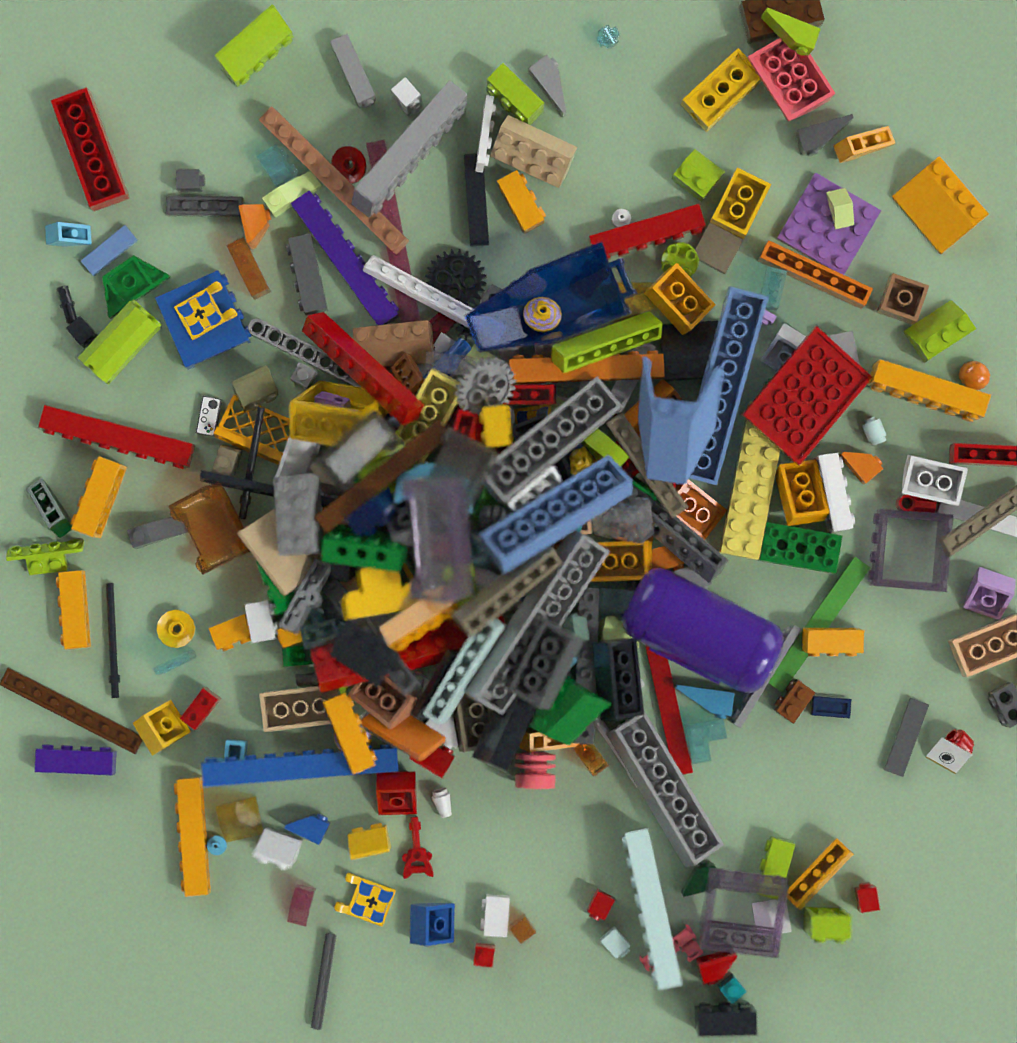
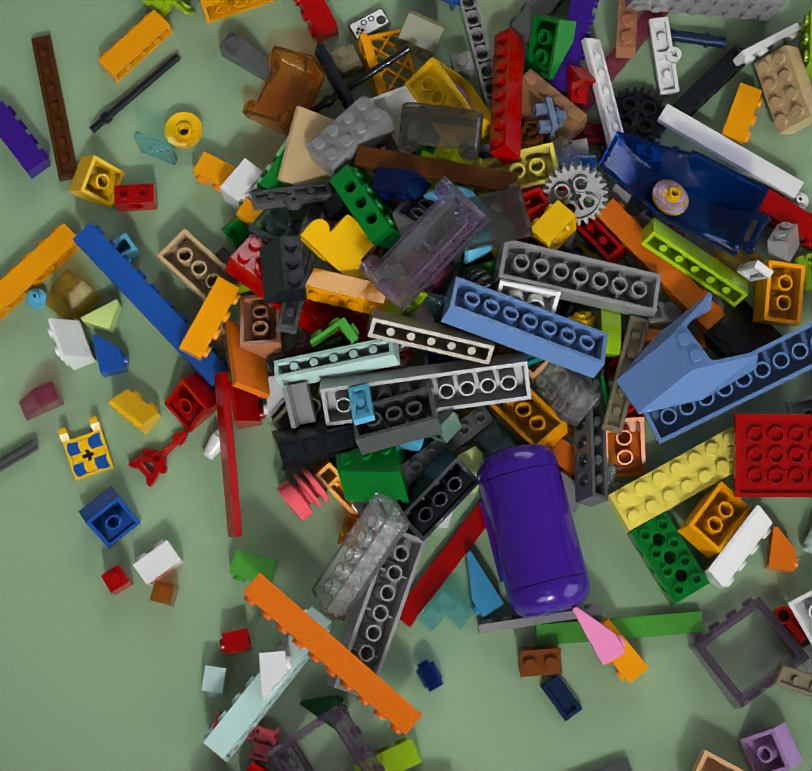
camera: 50 degrees right, 10 degrees down
none -> yellowish green slope [81,299,122,334]
none -> red tile [214,372,242,537]
none -> bright green brick [229,549,278,583]
none -> orange brick [243,573,422,735]
none -> white slope [259,651,291,699]
none -> light grey panel [282,381,317,428]
none -> bright green bracket [310,317,359,347]
none -> clear brick [311,492,410,621]
none -> medium azure plate [348,383,375,426]
none -> clear blue brick [416,659,444,692]
none -> green slope [524,14,577,79]
none -> sand blue hips [533,97,567,139]
none -> red slope [567,65,596,107]
none -> bright pink slope [571,606,626,665]
none -> clear light blue arm [607,463,622,491]
none -> white hinge [648,16,682,96]
none -> white tile [657,104,804,200]
none -> dark blue pin [670,29,727,49]
none -> white tile [736,260,774,282]
none -> light grey brick [767,222,799,263]

